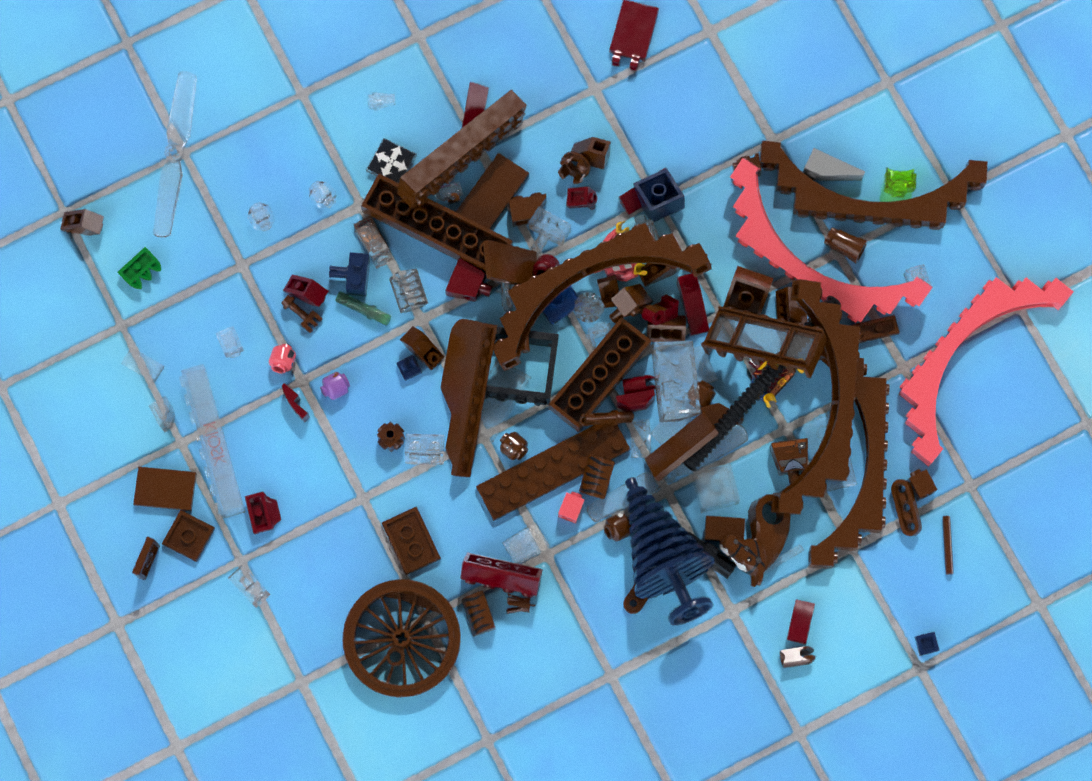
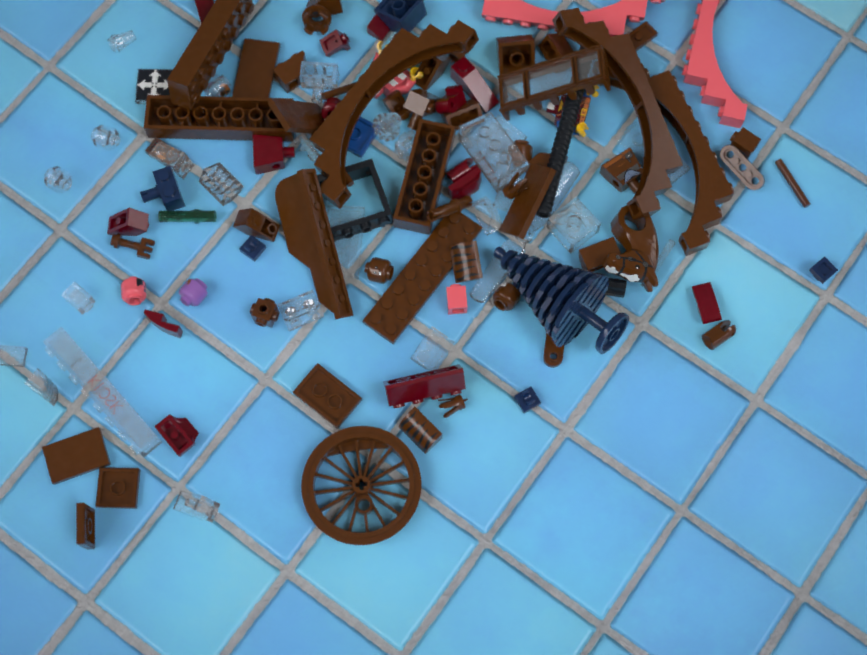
camera: 25 degrees left, 5 degrees down
none -> reddish brown bar [321,82,356,100]
none -> reddish brown piece [502,172,529,199]
none -> dark blue tile [514,387,541,414]

